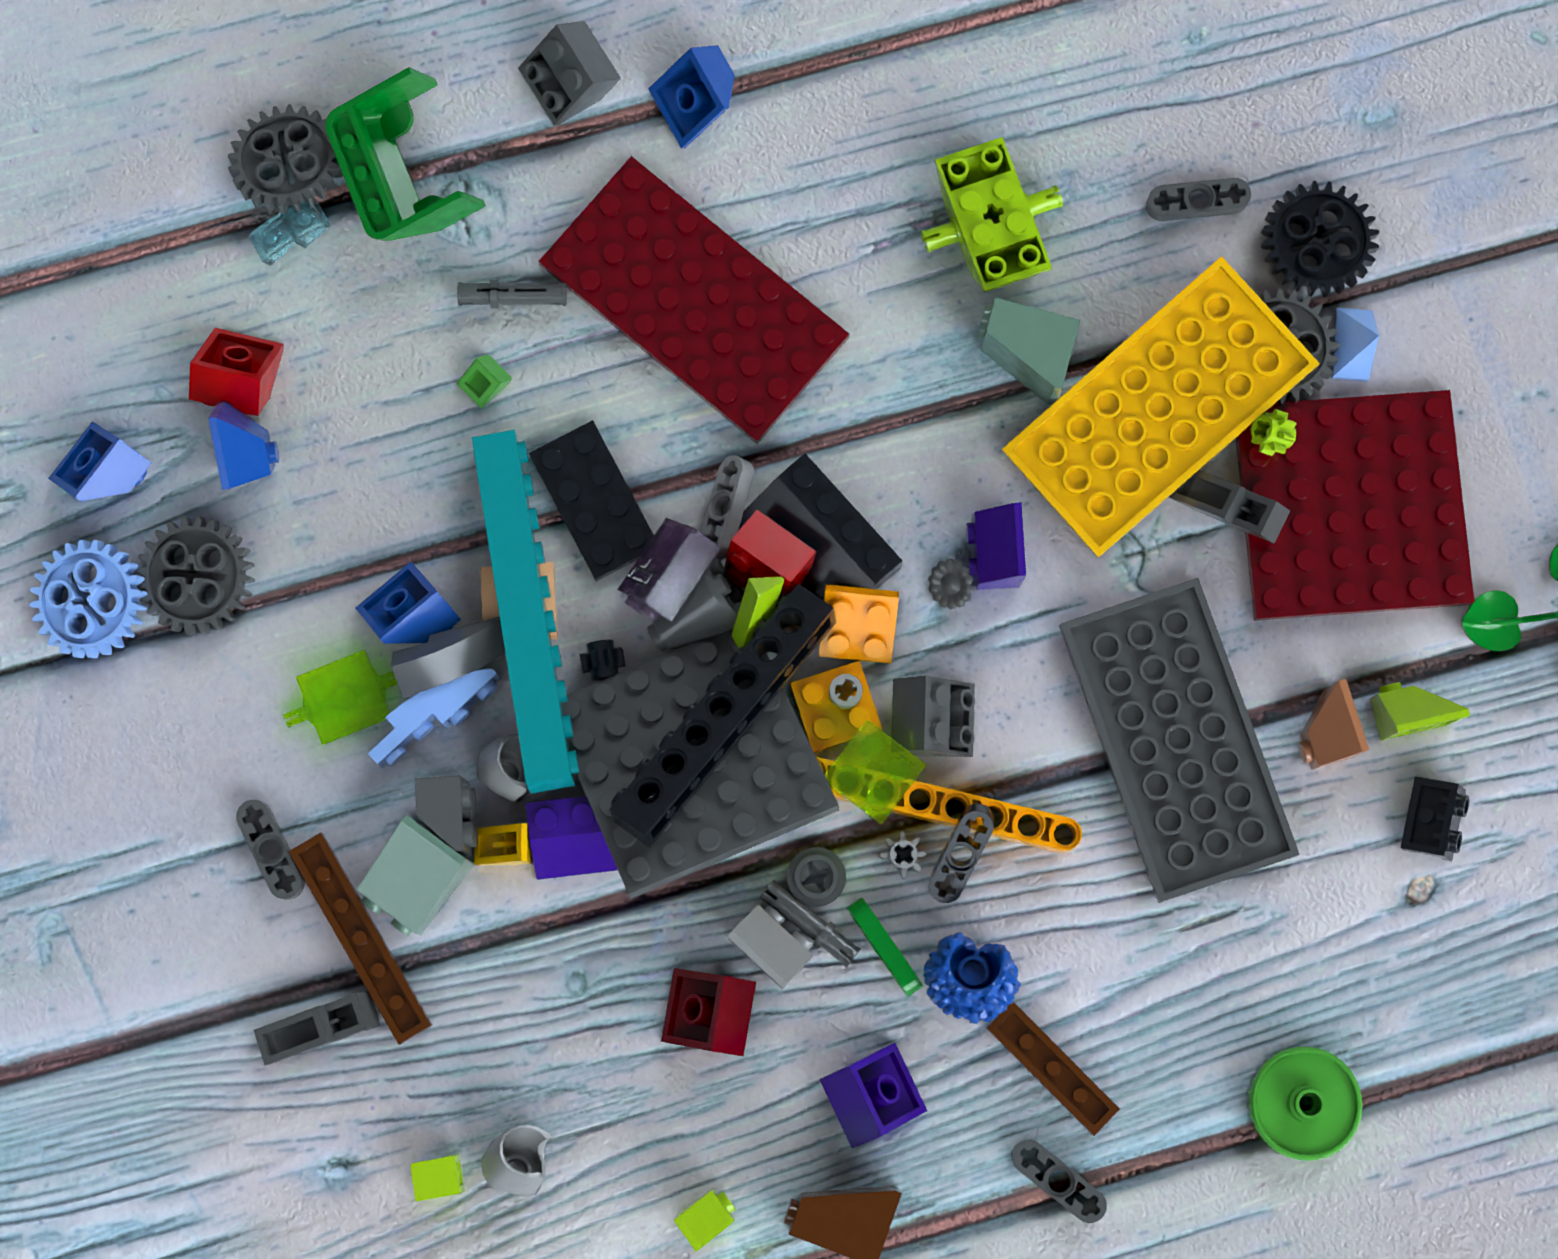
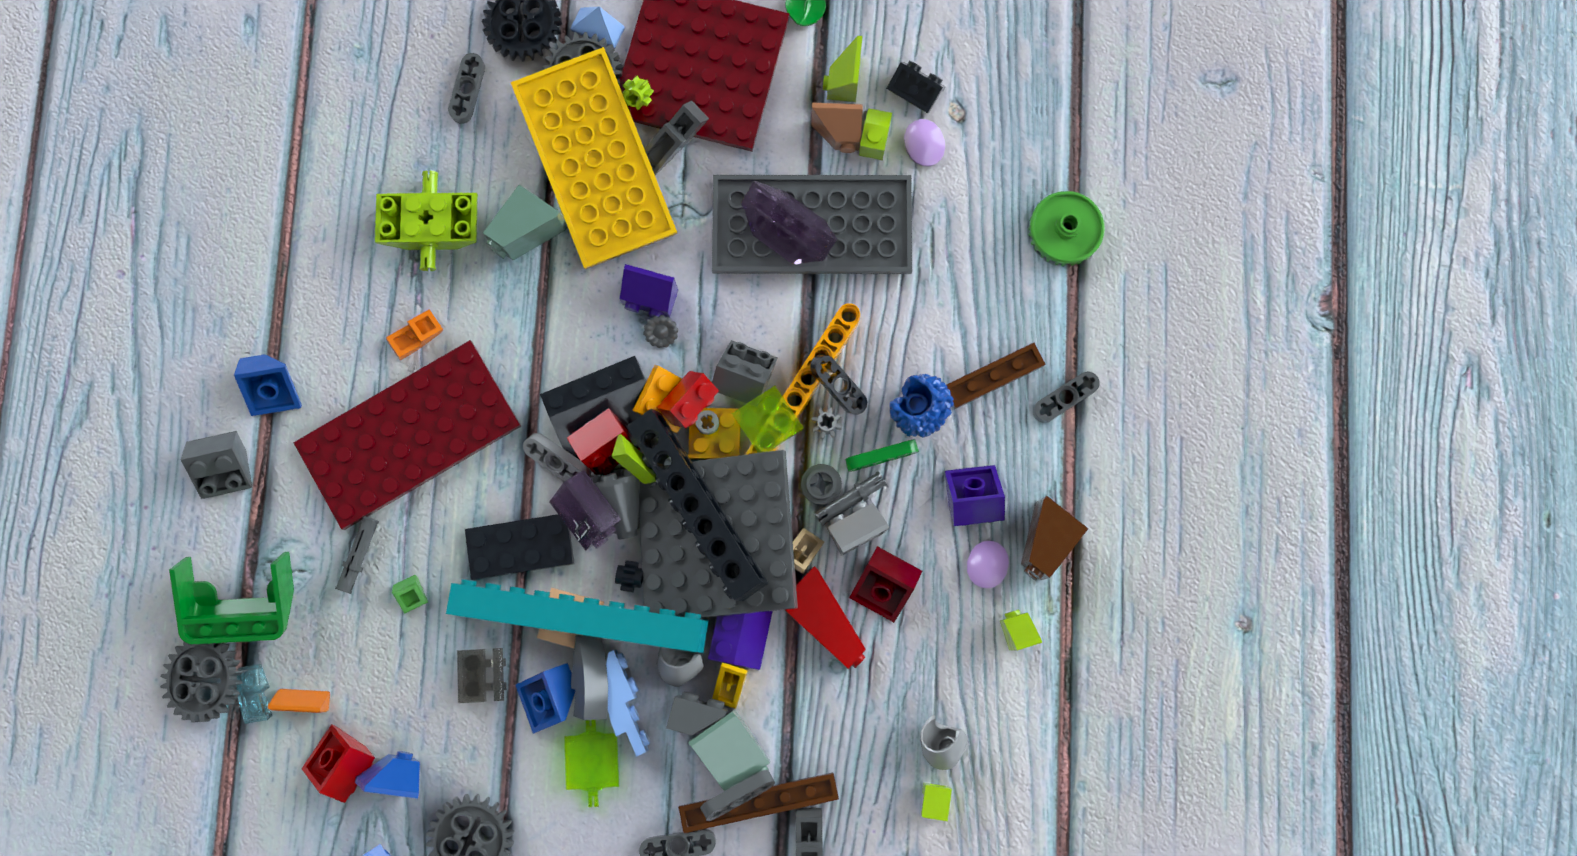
camera: 70 degrees left, 0 degrees up
none -> orange slope [268,689,330,713]
none -> orange slope [386,309,443,361]
none -> clear smoke plate [457,648,507,703]
none -> red brick [656,371,719,428]
none -> dark grey beam [700,770,775,821]
none -> clear purple wedge [741,181,837,264]
none -> red slope [785,566,866,669]
none -> tan slope [793,528,824,575]
none -> lime slope [859,108,892,161]
none -> lavender hat [904,119,945,166]
none -> lavender hat [967,541,1009,588]

